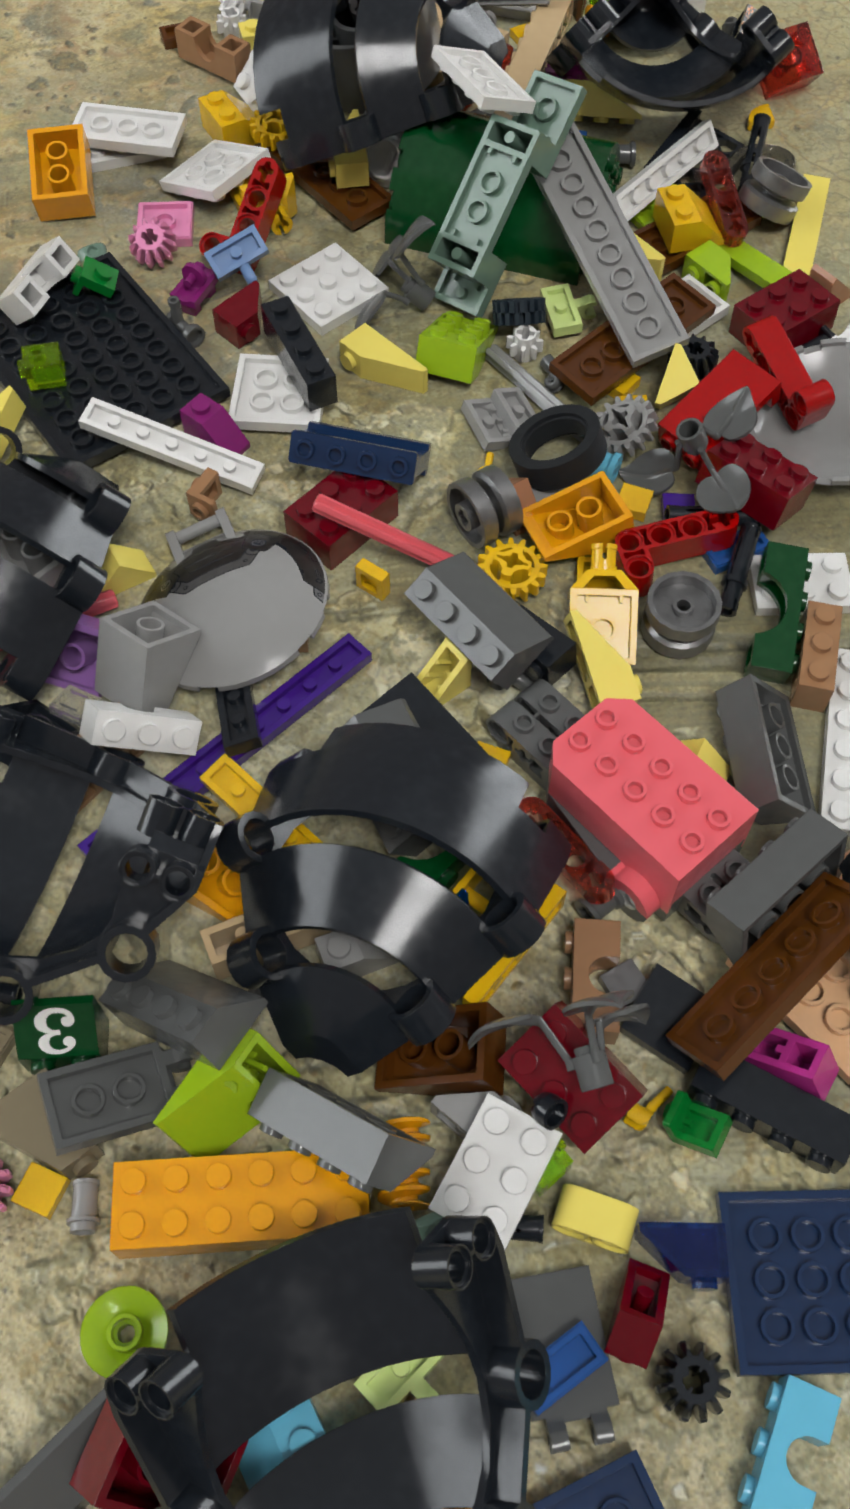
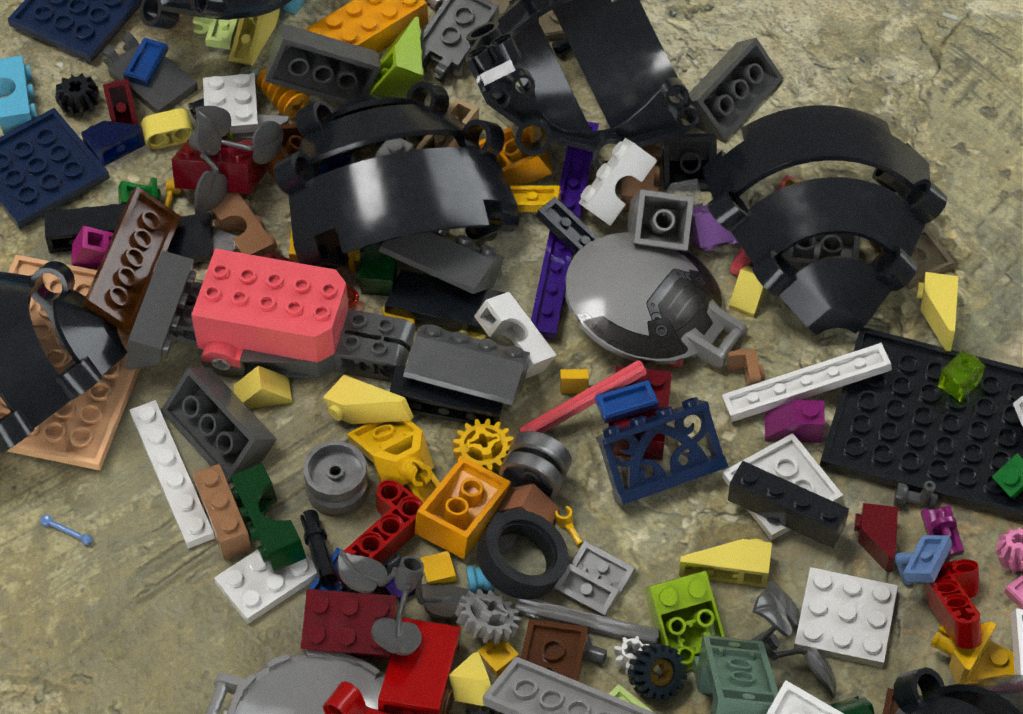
camera: 145 degrees right, 5 degrees down
dark grey slope [99,960,268,1070] -> none
none -> white arch [474,292,557,379]
none -> blue tile [595,380,659,424]

